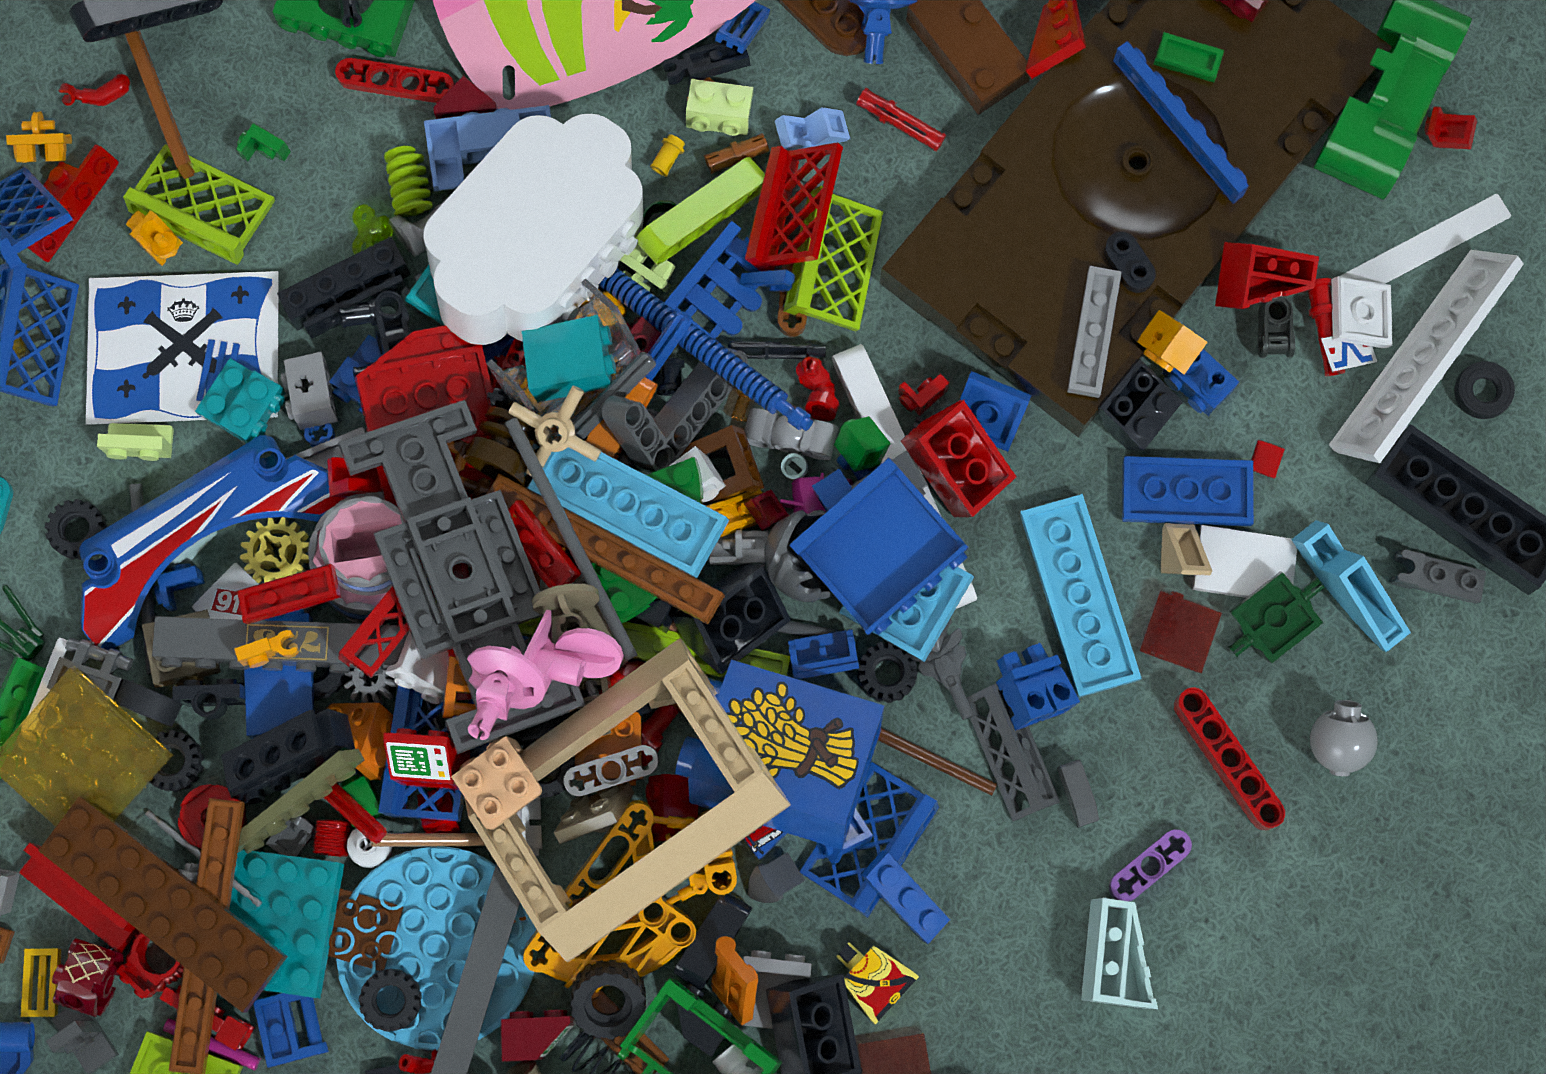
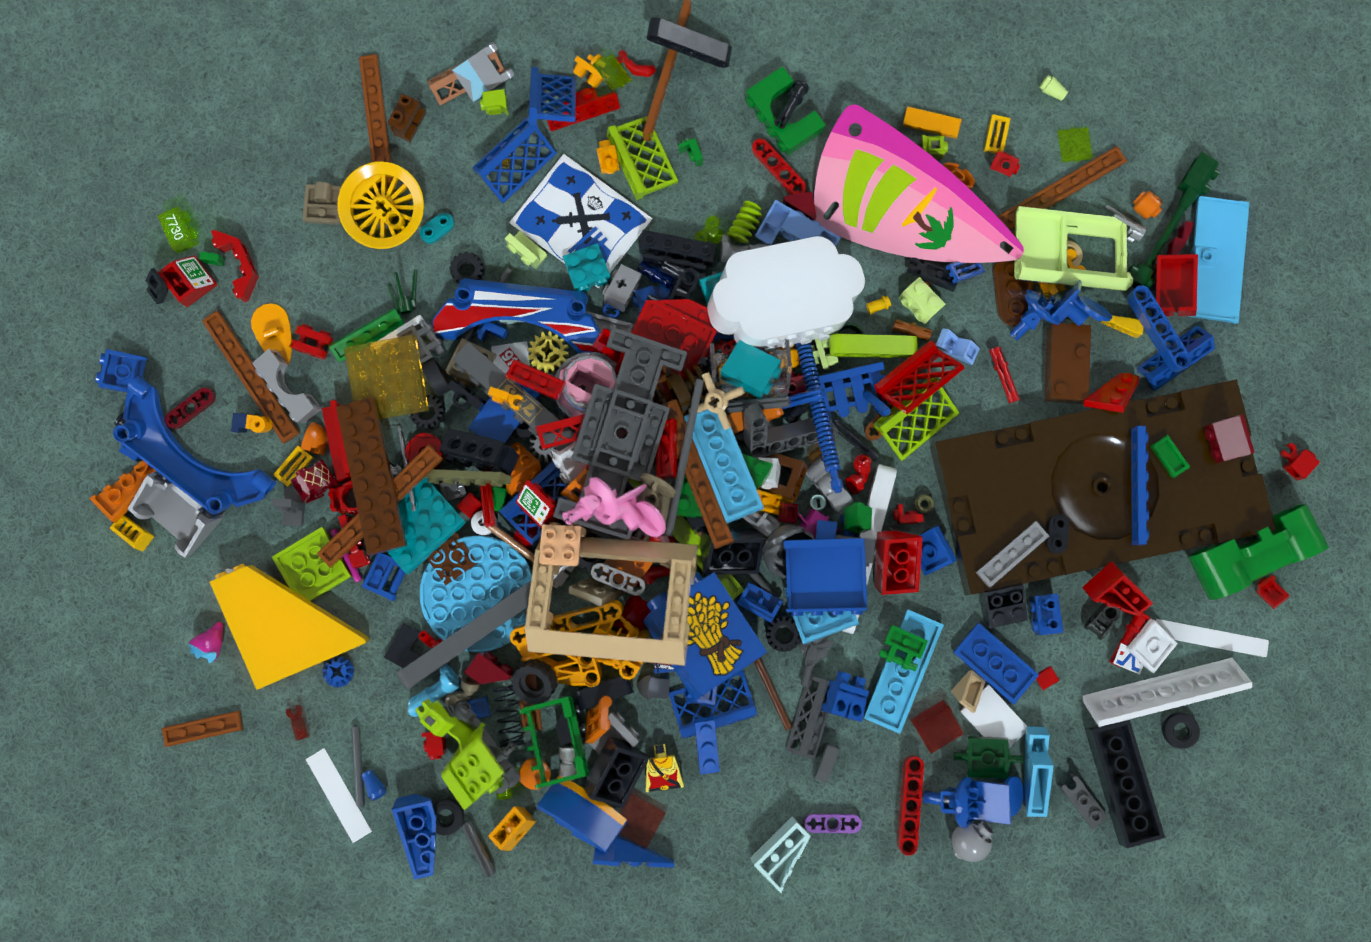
camera: 40 degrees right, 5 degrees up
black tyre [359,969,422,1032] -> none
light orange brick [1137,310,1207,374] -> none
none -> orange brick [300,422,328,456]
none -> clear neon green piece [593,54,632,91]
none -> clear blue pin [637,261,674,288]
none -> green plate [878,625,928,672]
none -> olive plate [915,494,934,513]
none -> blue piece [923,776,1024,828]

